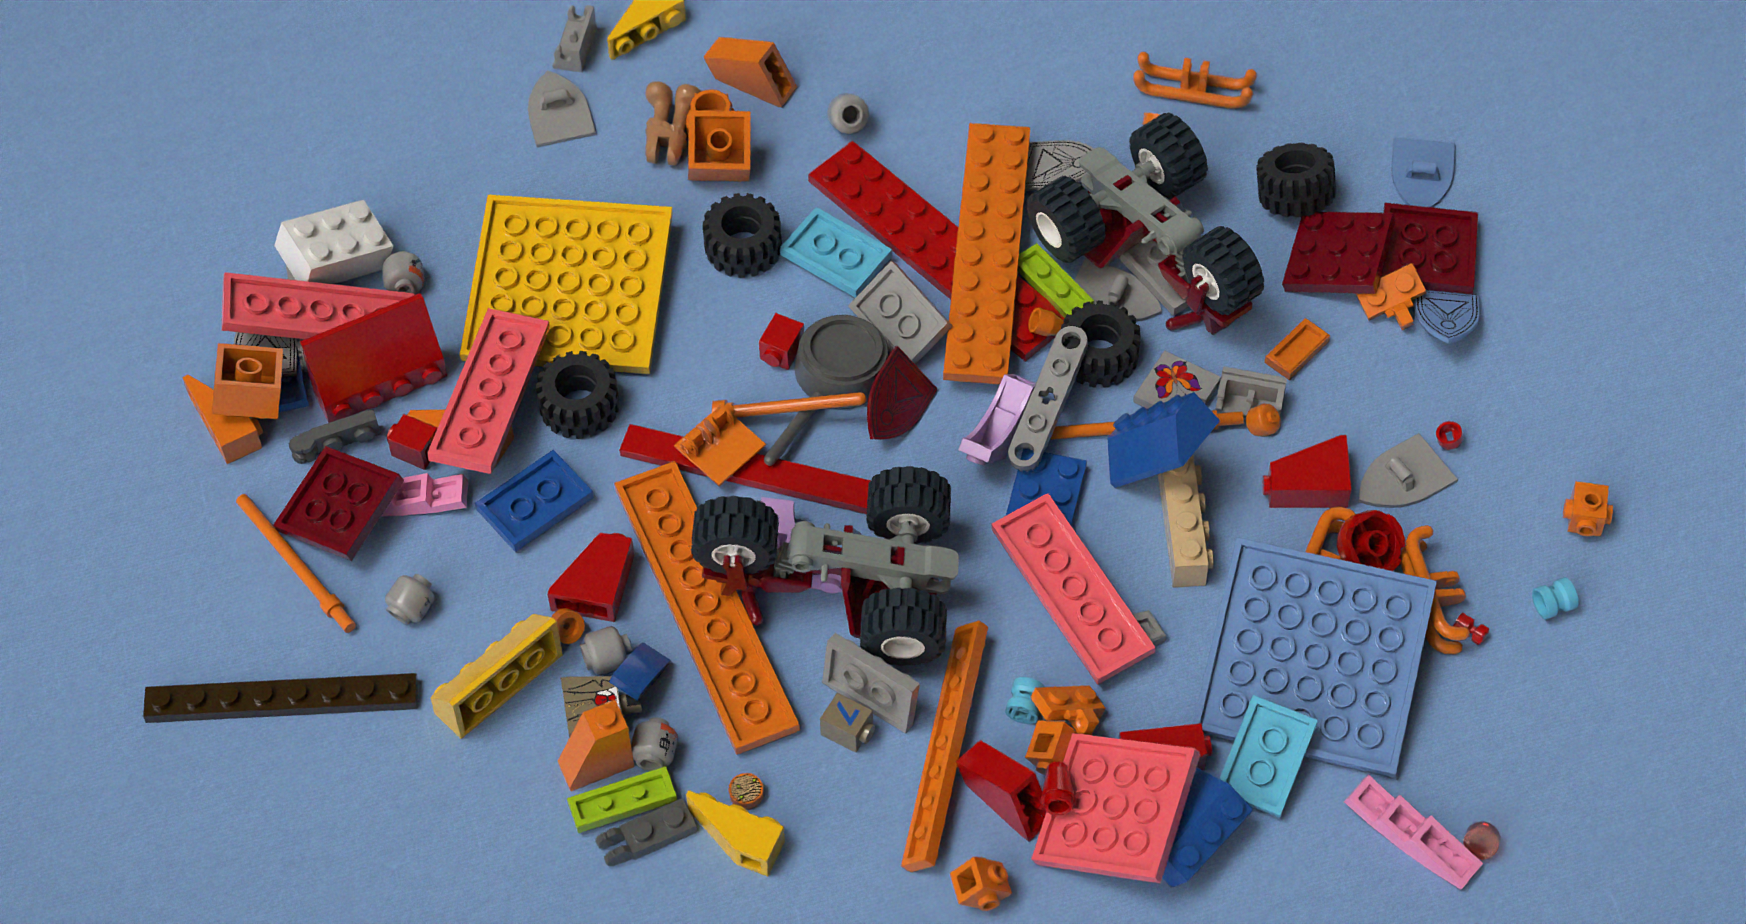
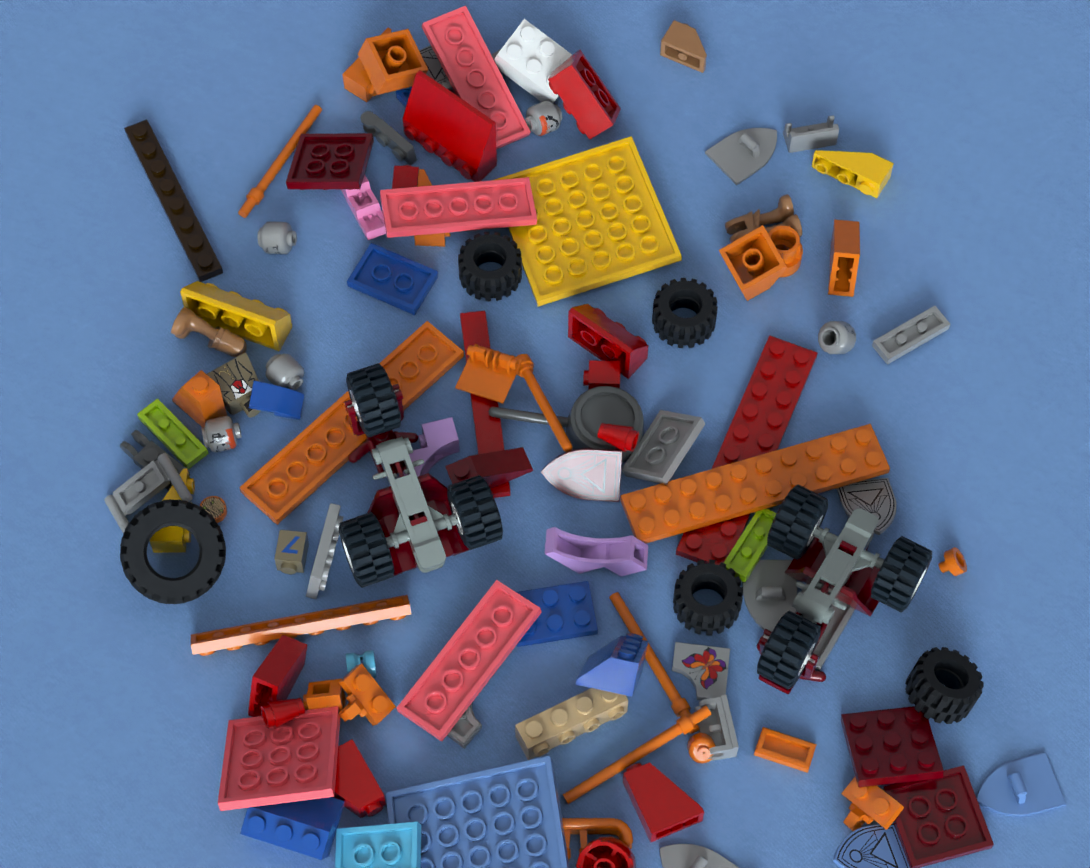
camera: 65 degrees right, 5 degrees up
red slope [547,532,634,622] -> none
orange tile [551,608,585,644] -> none
medium azure plate [780,207,892,298] -> none
orange brick [950,856,1012,911] -> none
light grey piece [1008,326,1088,472] -> none
orange hose [1028,308,1064,336] -> none
orange piece [1133,52,1257,109] -> none
none -> light grey plate [104,453,192,534]
none -> black tyre [120,499,226,604]
none -> medium nougat piece [171,307,247,357]
none -> dark red slope [445,447,533,489]
none -> red slope [548,50,621,140]
none -> orange bar [563,705,712,804]
none -> red slope [568,304,649,379]
none -> red cone [597,423,639,452]
none -> medium nougat slope [660,20,707,73]
none -> light grey plate [872,306,950,365]

